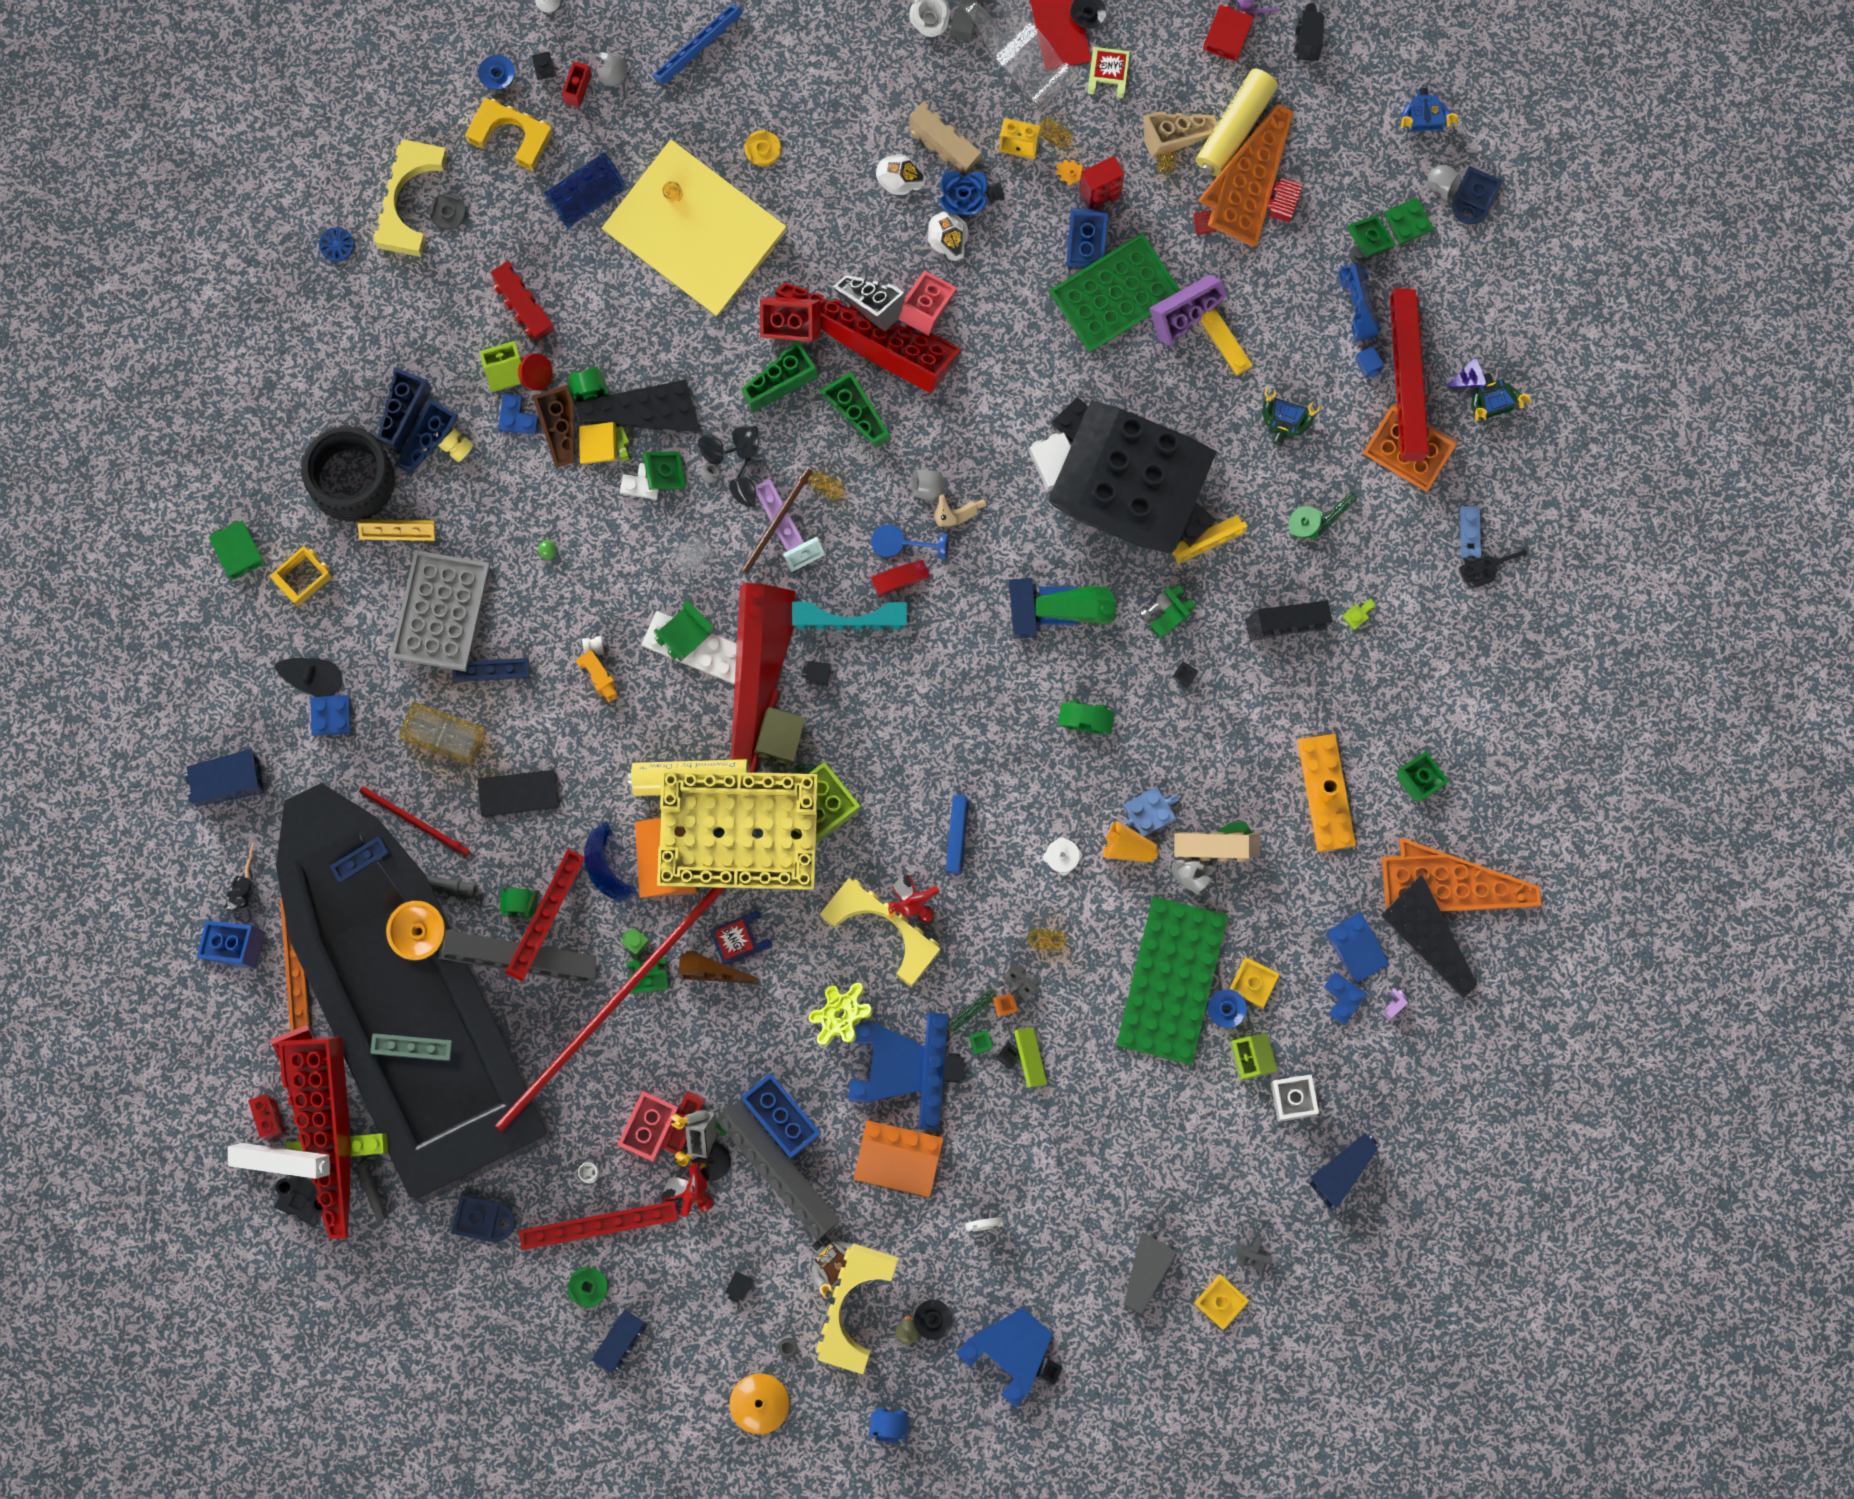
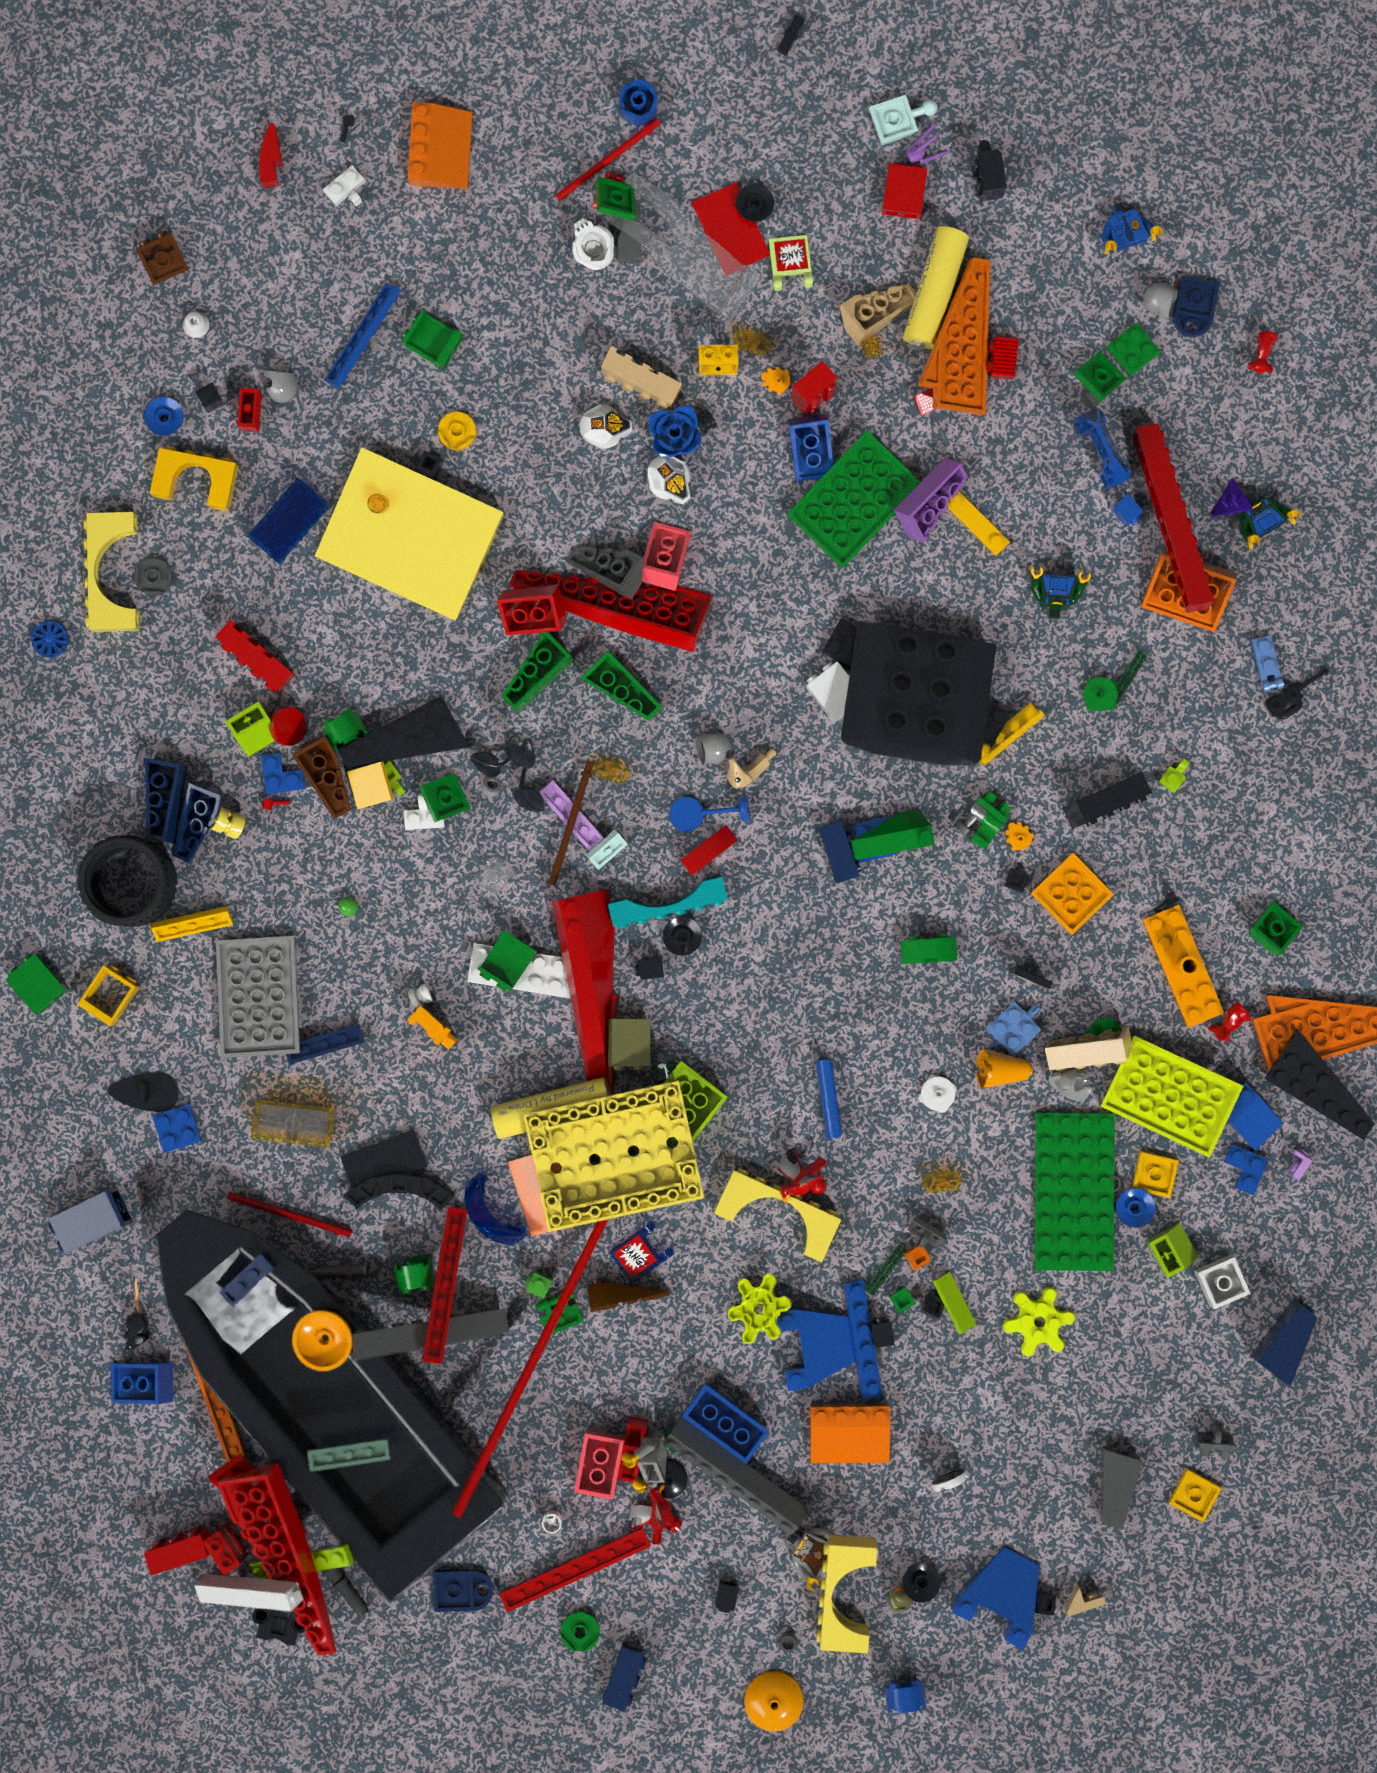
camera: 10 degrees left, 10 degrees up
none -> red brick [144,1525,210,1576]
none -> red hand [262,799,290,810]
none -> black tile [343,1172,455,1210]
none -> green panel [402,310,464,370]
none -> black brick [415,450,444,481]
none -> black dish [663,917,702,956]
none -> neon yellow plate [1003,1287,1075,1356]
none -> light orange piece [1005,822,1034,851]
none -> black tile [1009,967,1053,989]
none -> light orange plate [1030,853,1114,935]
none -> tan slope [1064,1584,1106,1617]
none -> neon yellow plate [1101,1036,1244,1158]
none -> black hand [1153,892,1179,914]
none -> red animal [1208,1001,1251,1042]
none -> red animal [1247,331,1278,374]

